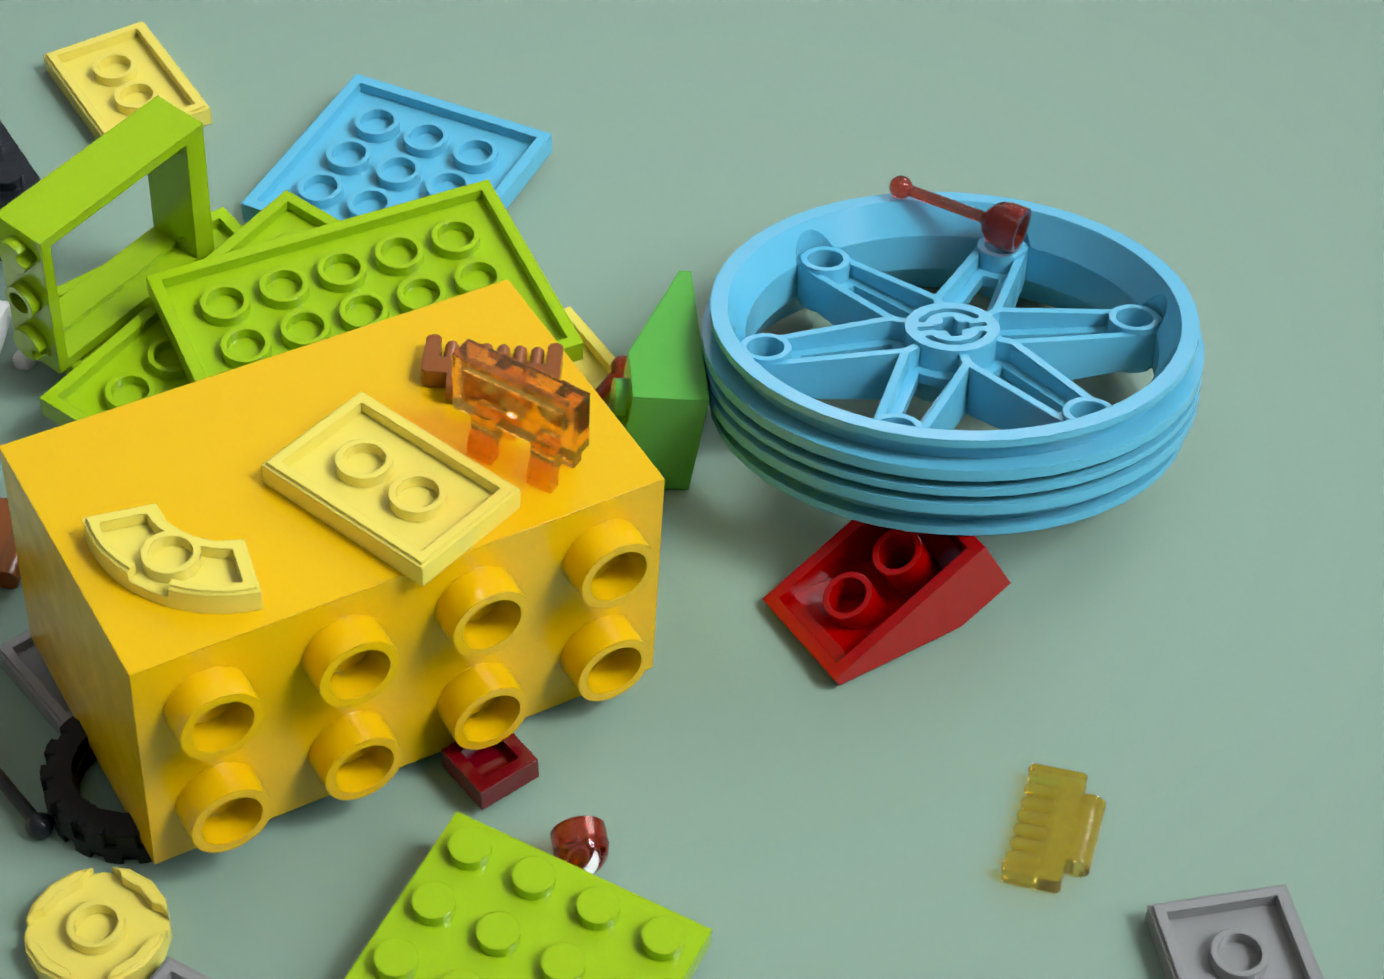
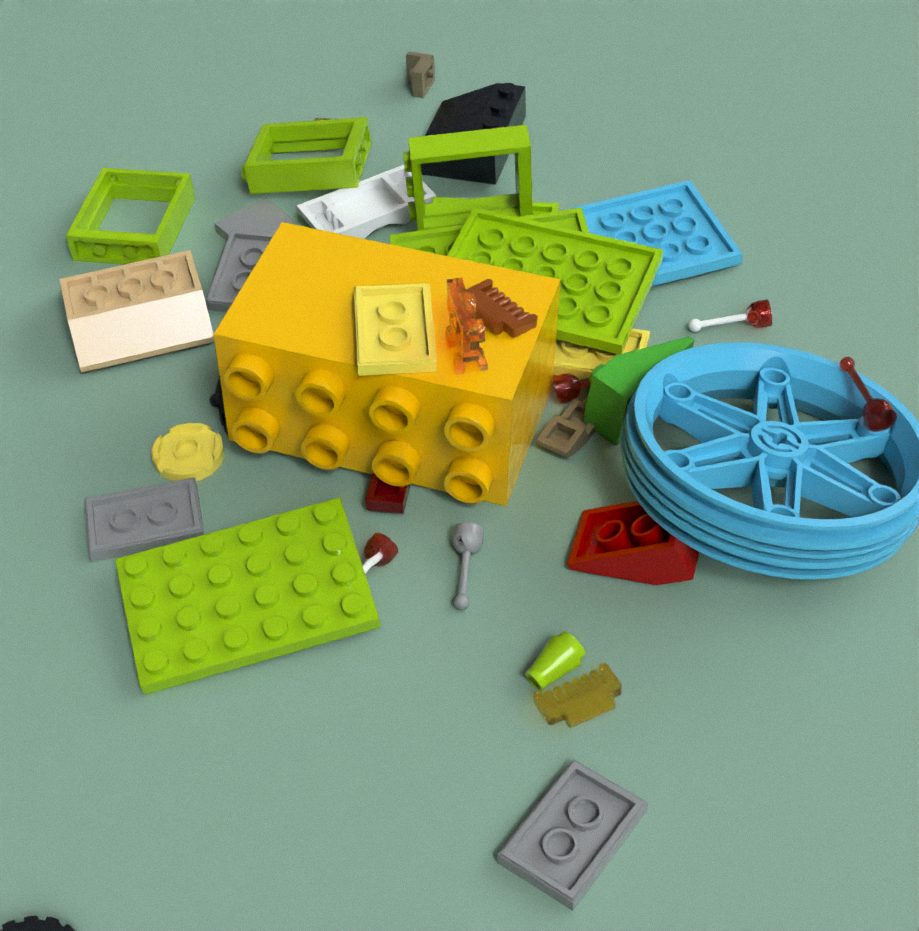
camera: 50 degrees right, 0 degrees up
light yellow tile [43,21,212,139] -> none
light yellow tile [82,503,263,614] -> none
none -> light grey hinge [452,522,484,610]
none -> lime cone [525,631,586,691]
none -> hinge [688,299,772,332]

